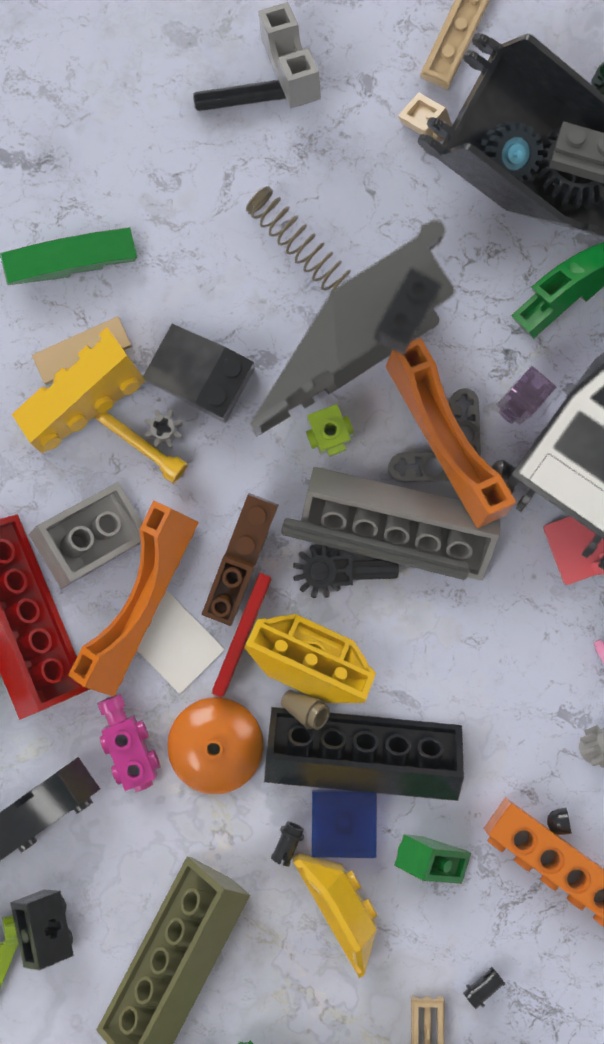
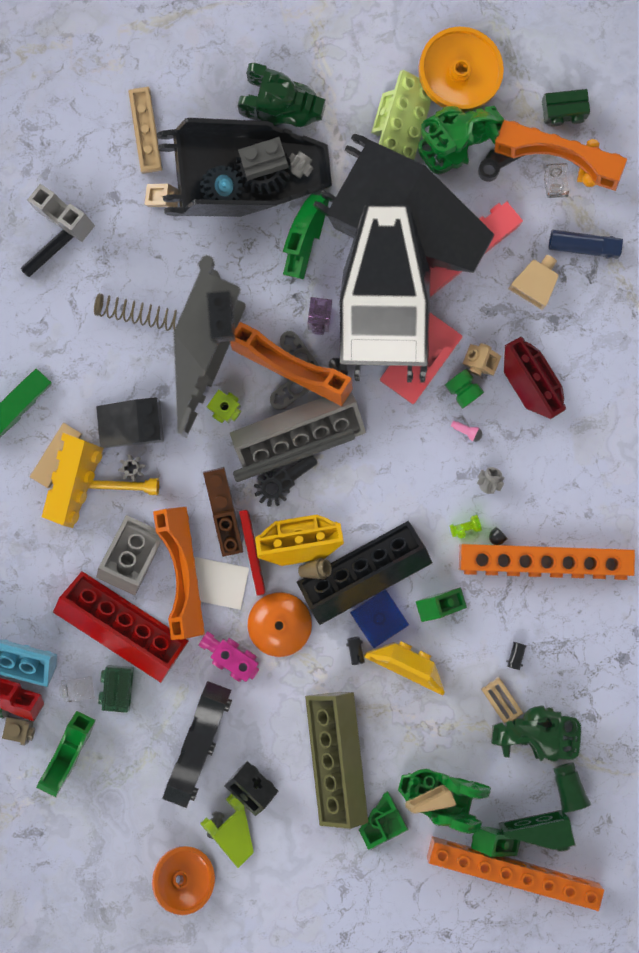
camera: 30 degrees left, 0 degrees up
none -> clear neon green piece [449,515,482,539]

